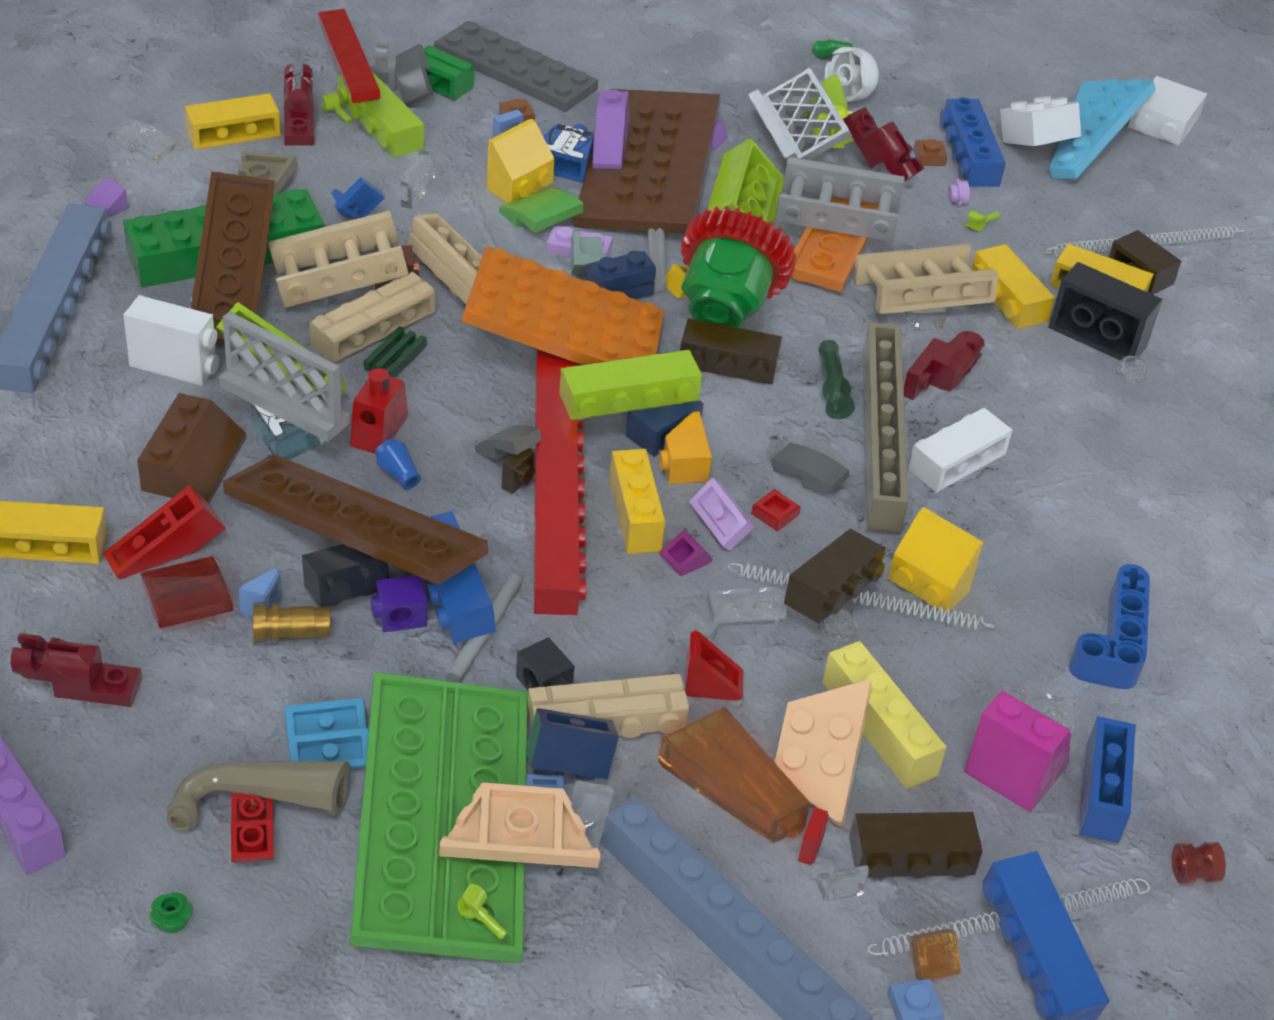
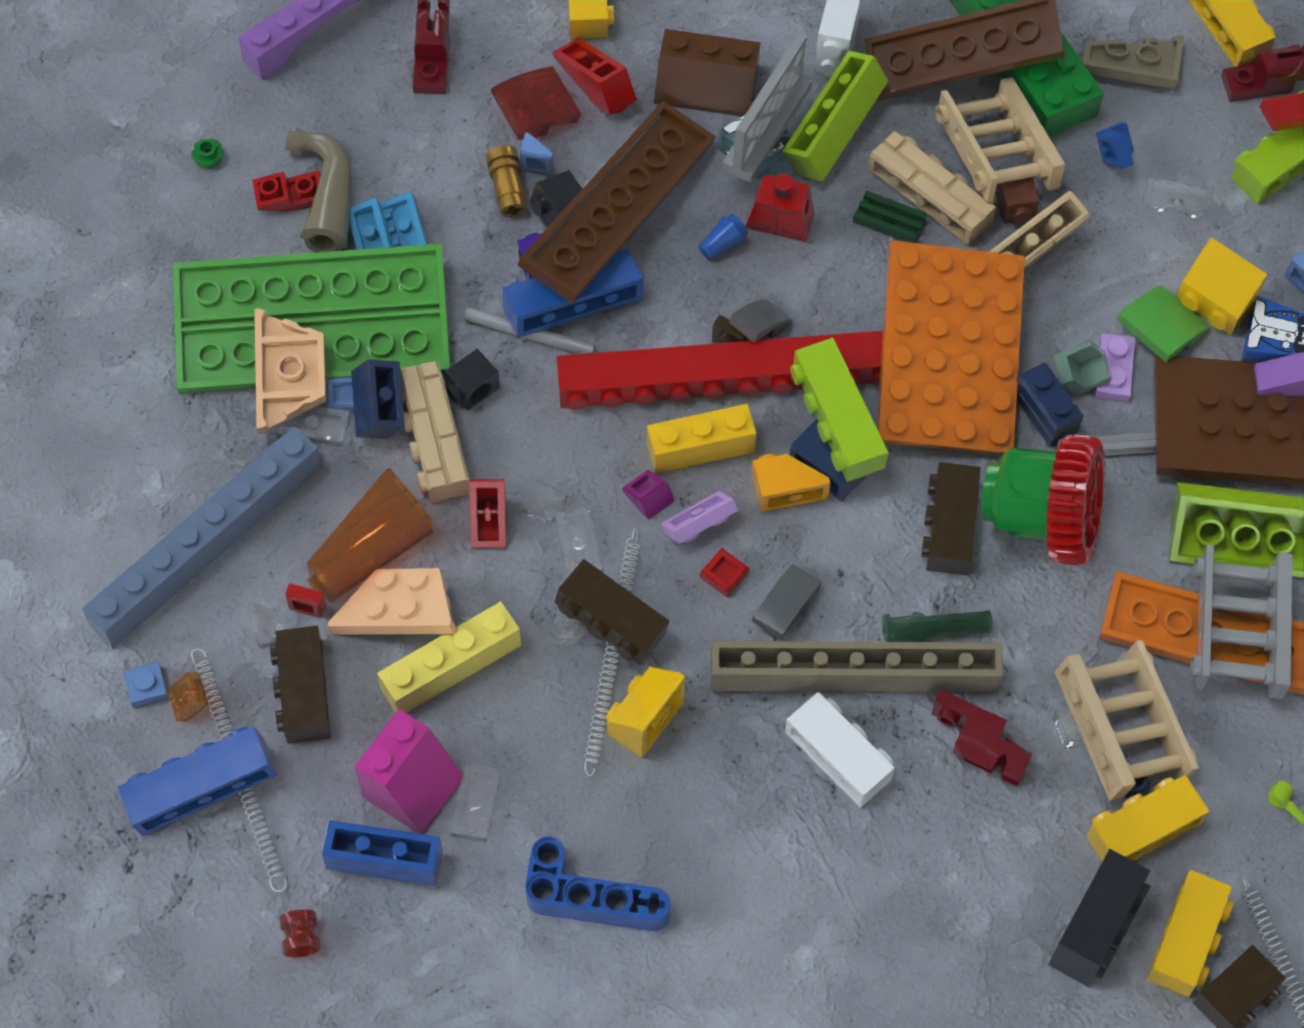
camera: 90 degrees right, 20 degrees up
lime hand [457,884,508,940] -> none

